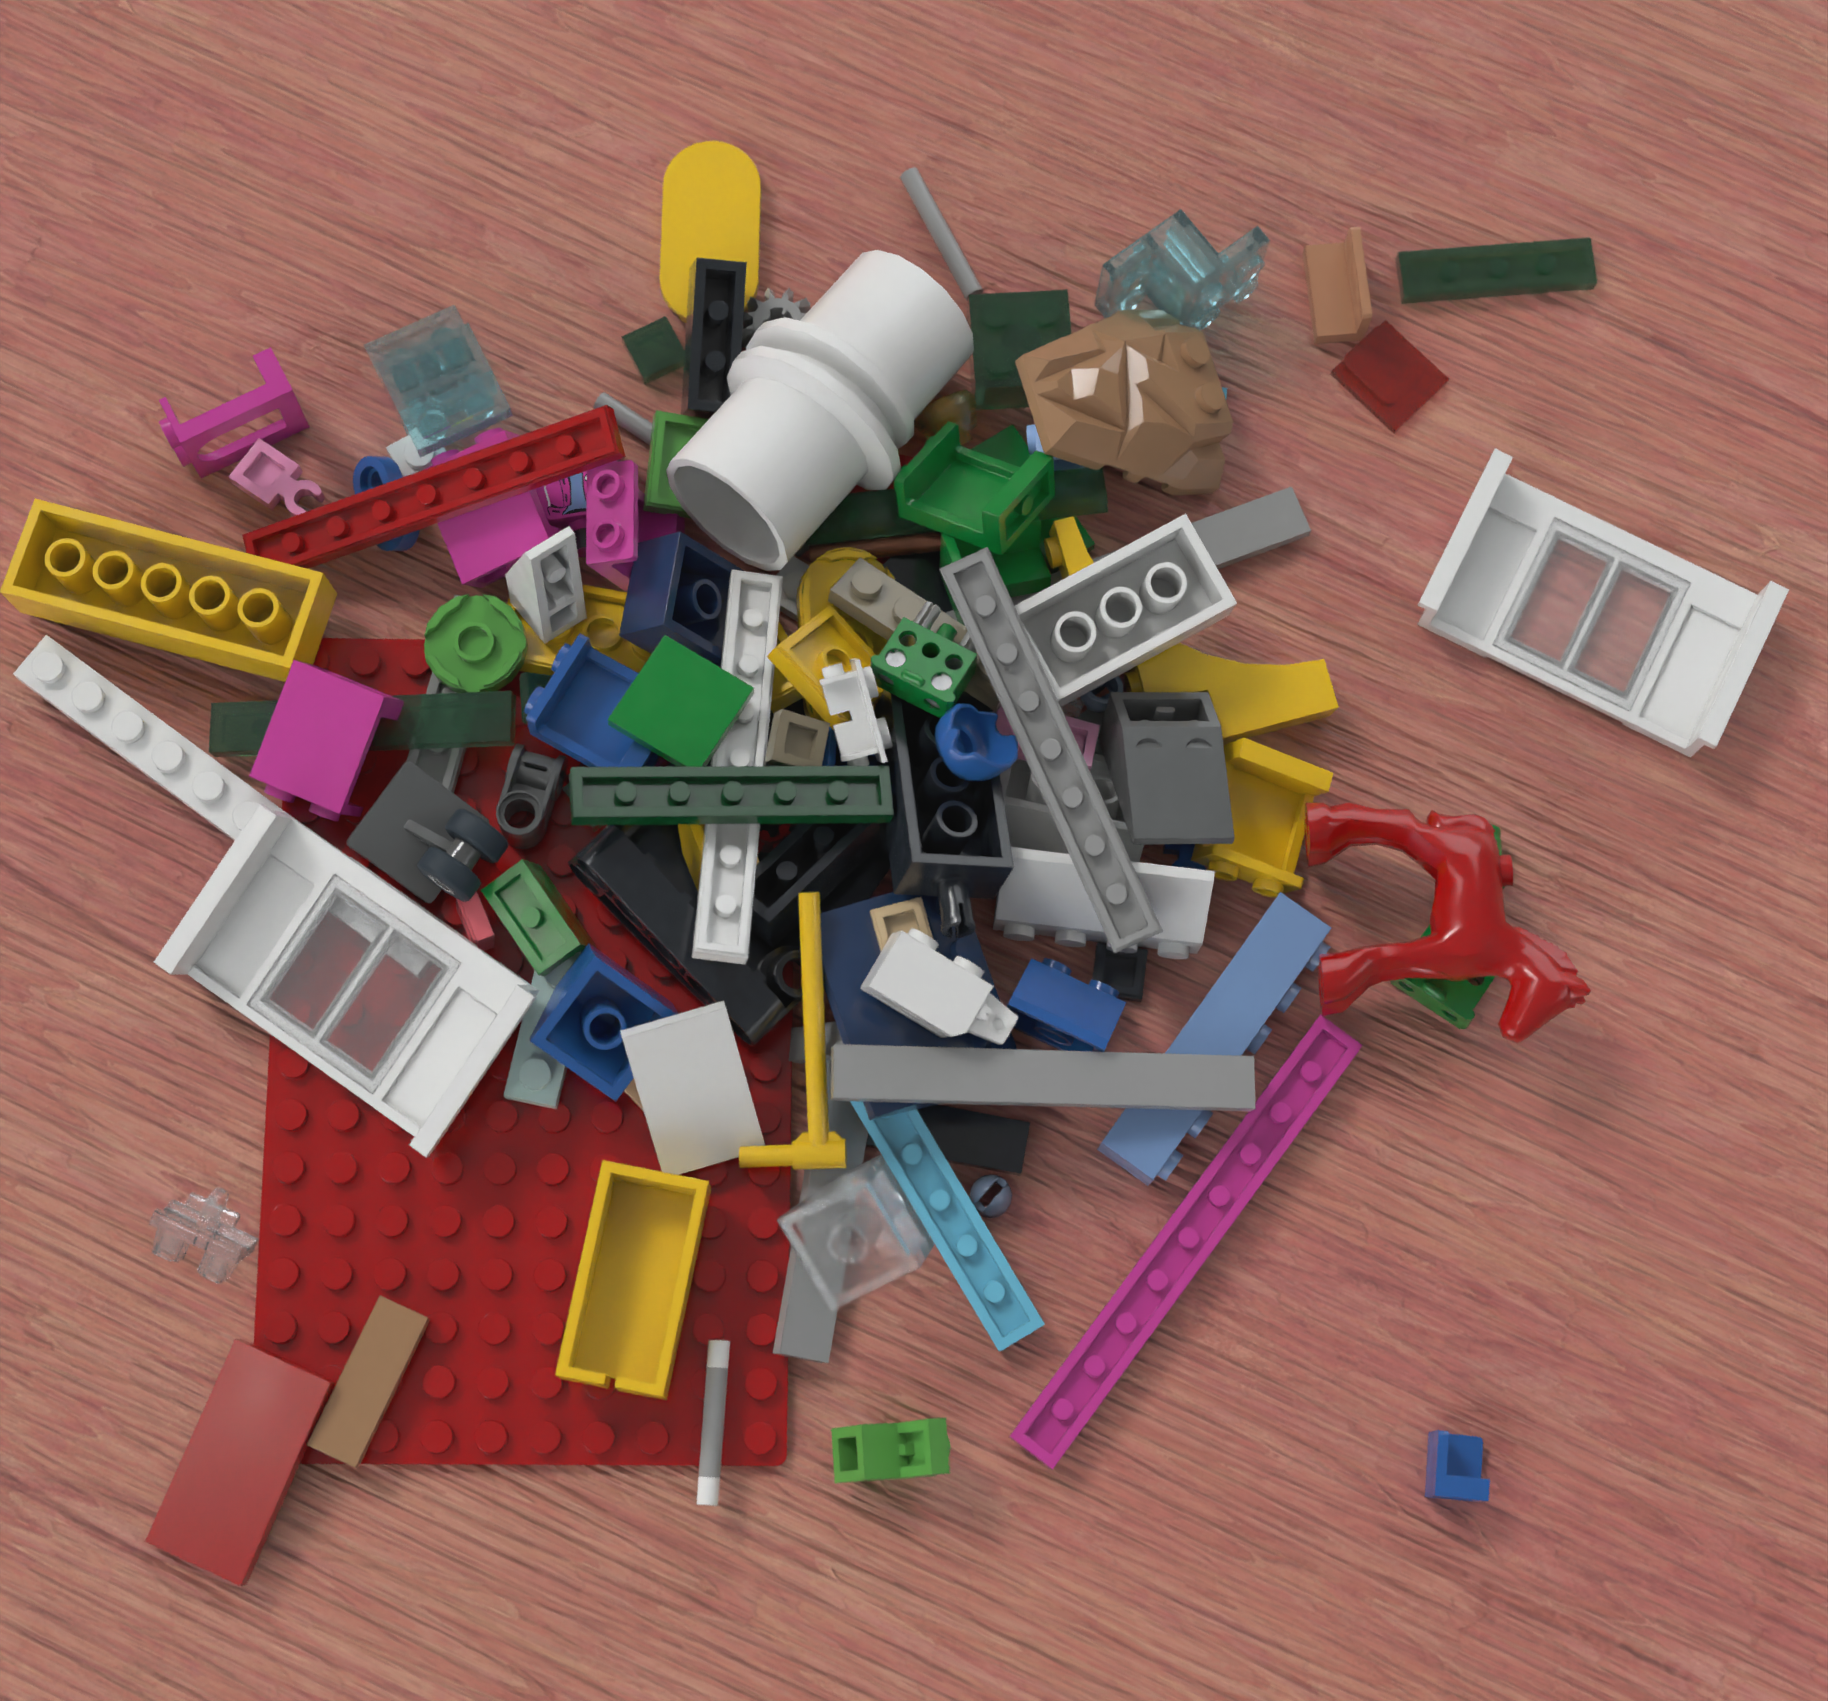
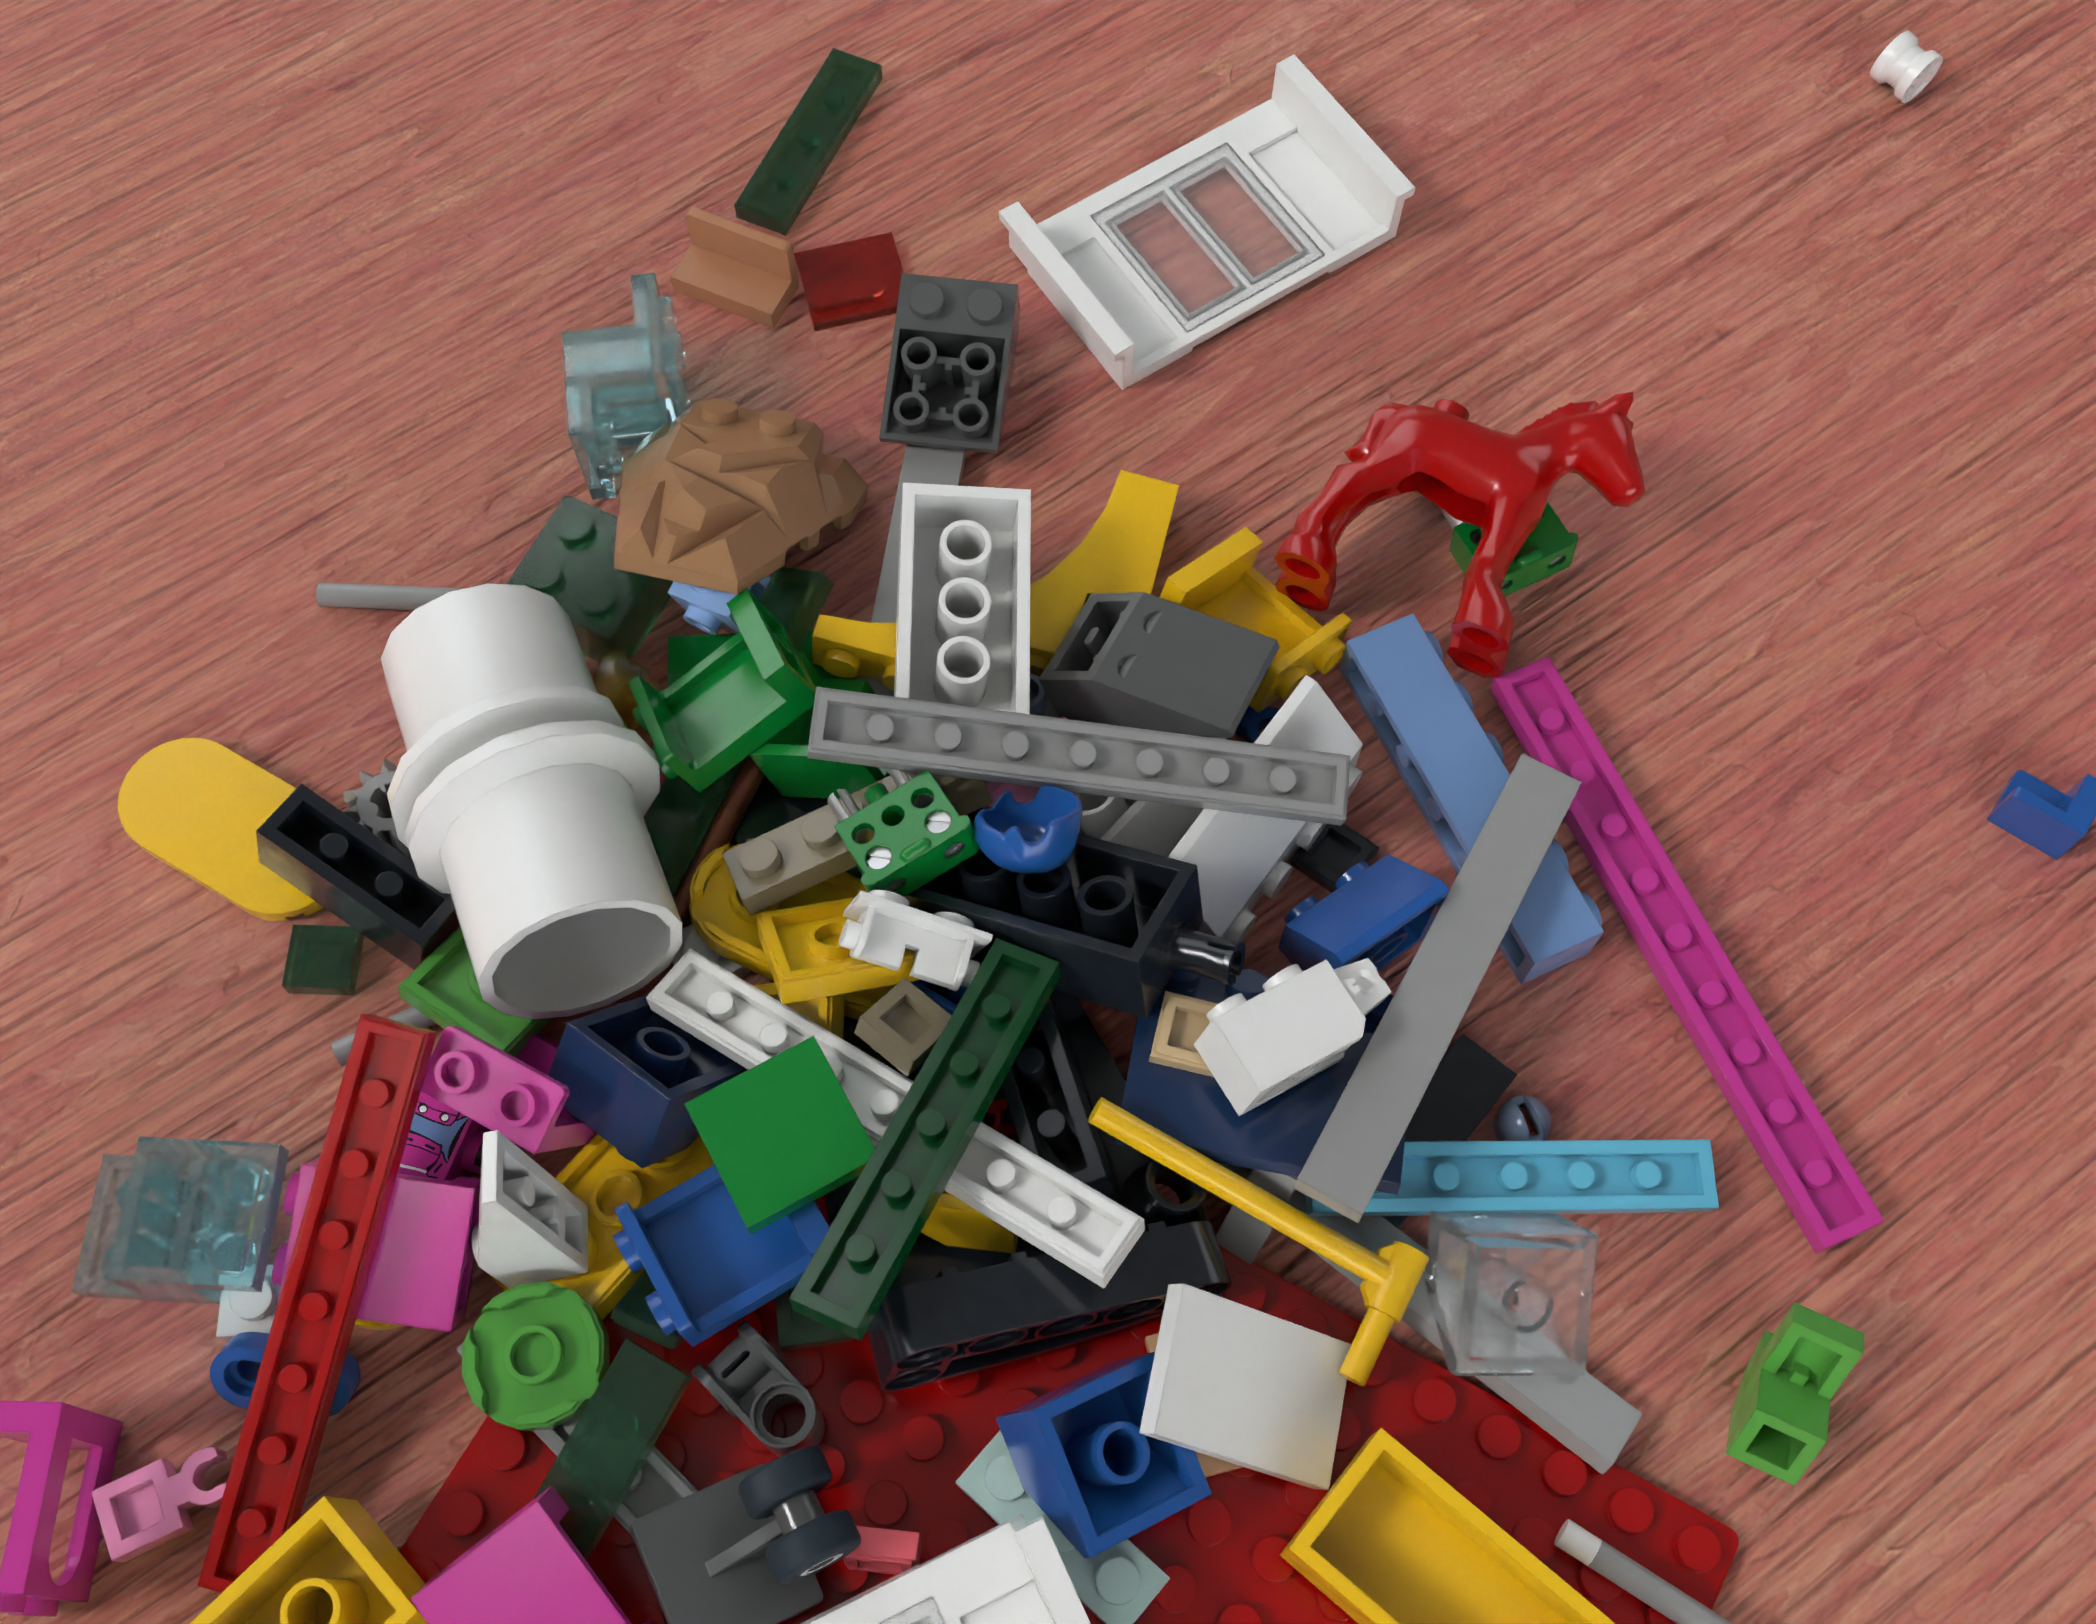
camera: 55 degrees left, 10 degrees down
green panel [481,859,597,977] -> none
none -> dark grey slope [879,273,1020,453]

